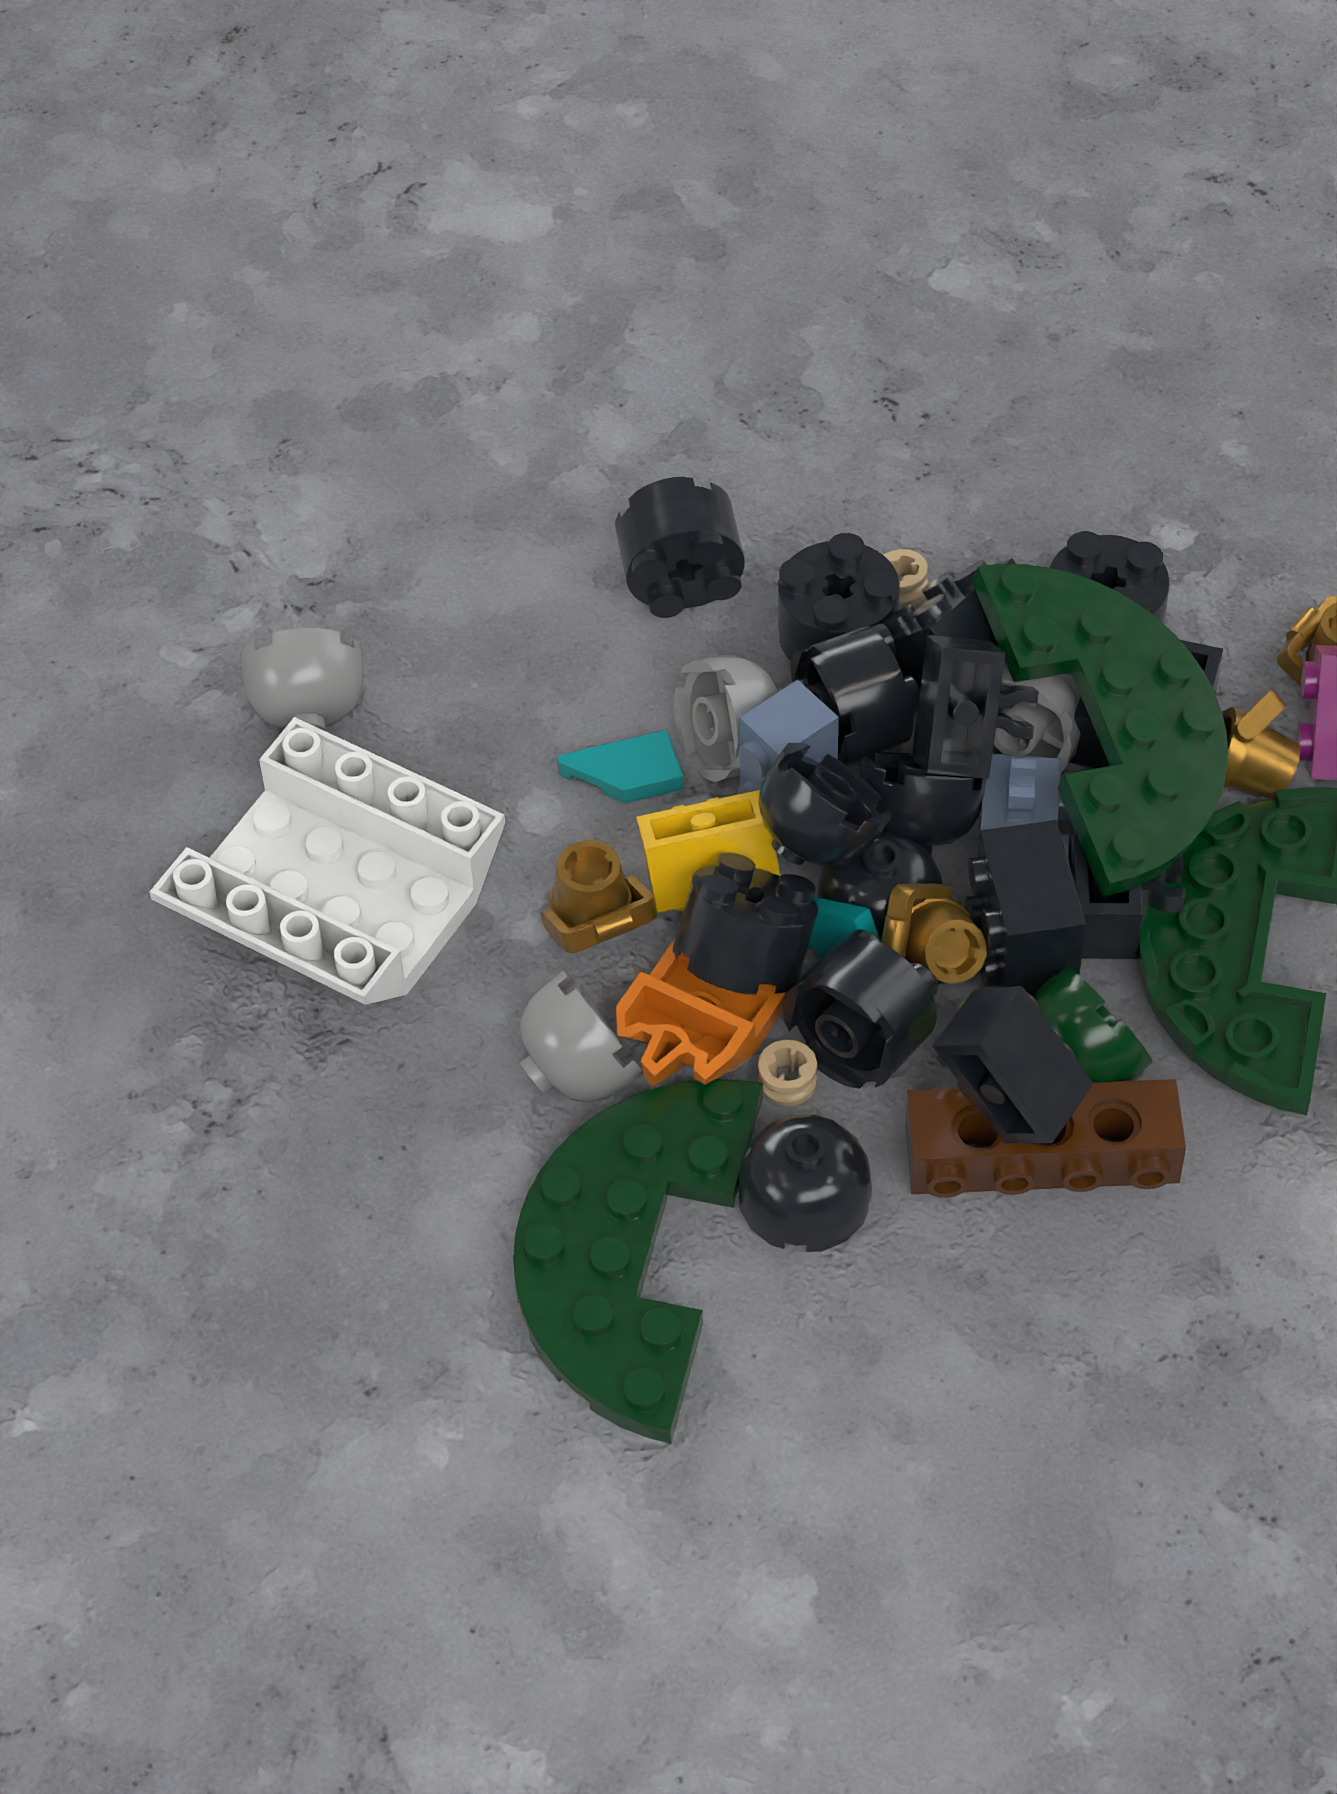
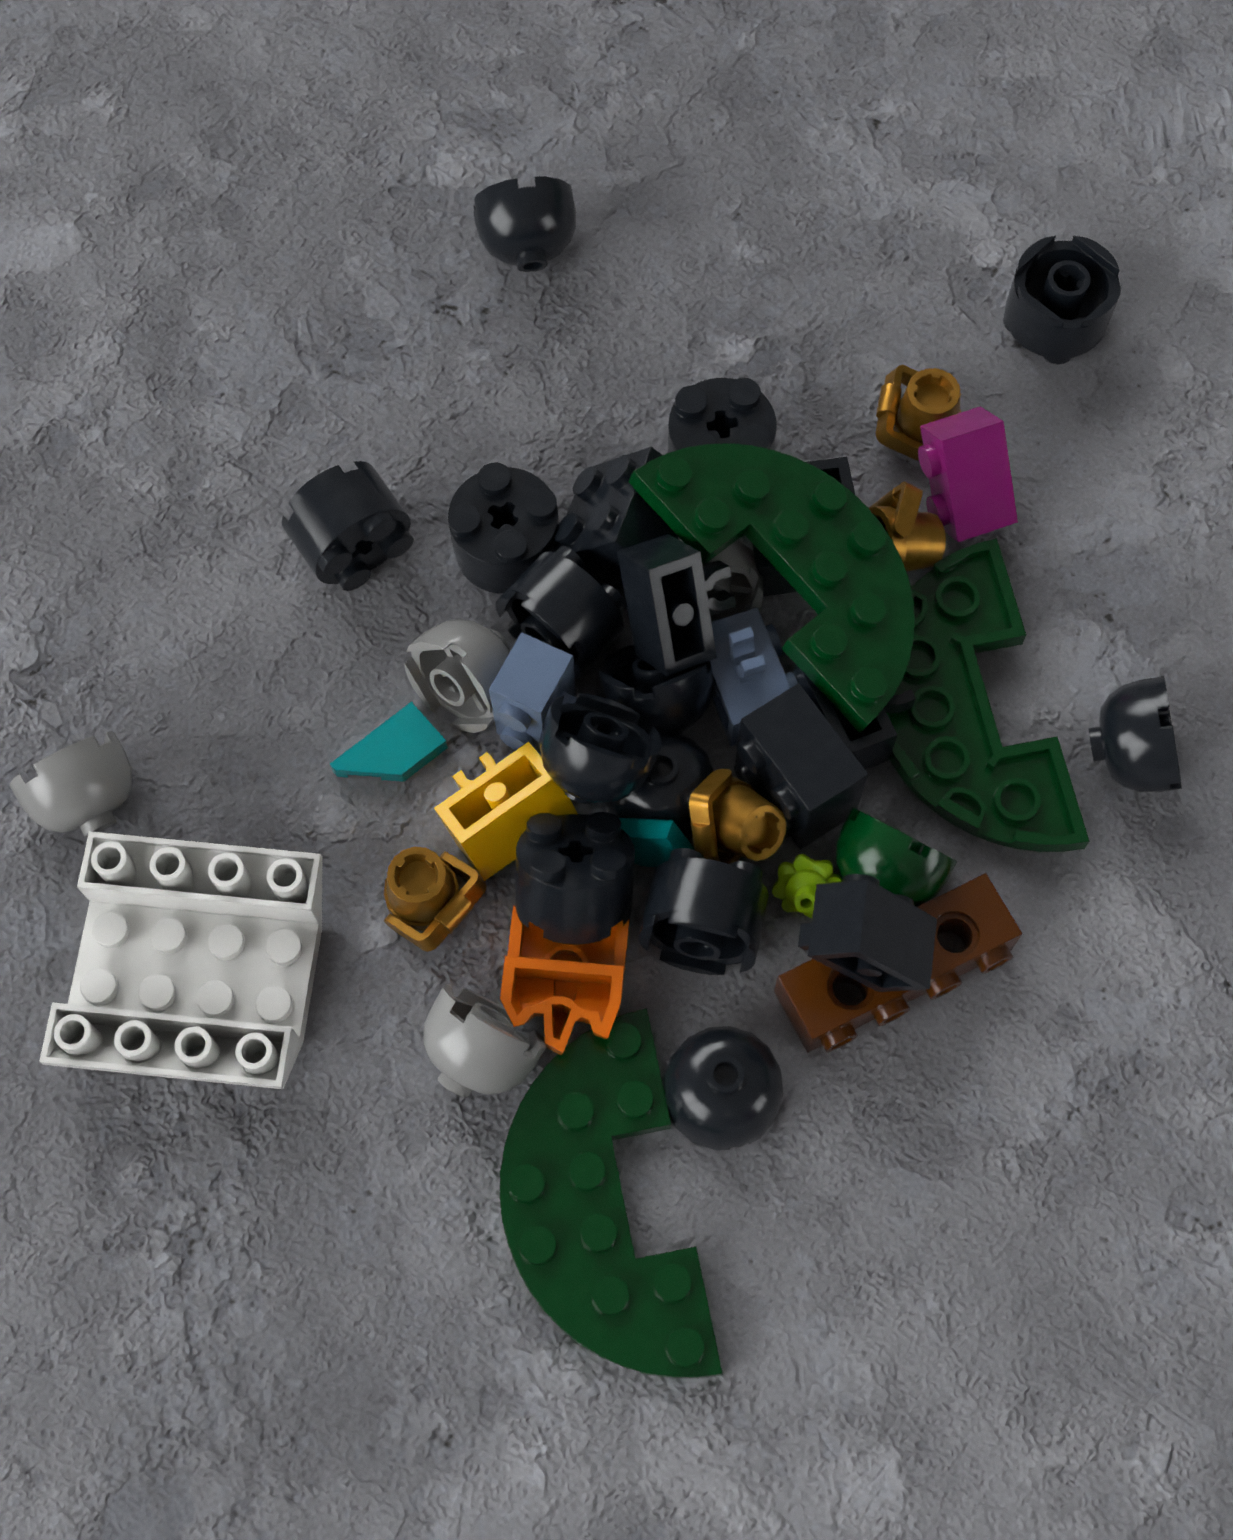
camera: 25 degrees left, 15 degrees up
tan bush [758,1039,817,1107] -> none
tan bush [884,549,929,607] -> none
none -> black cylinder [474,176,576,272]

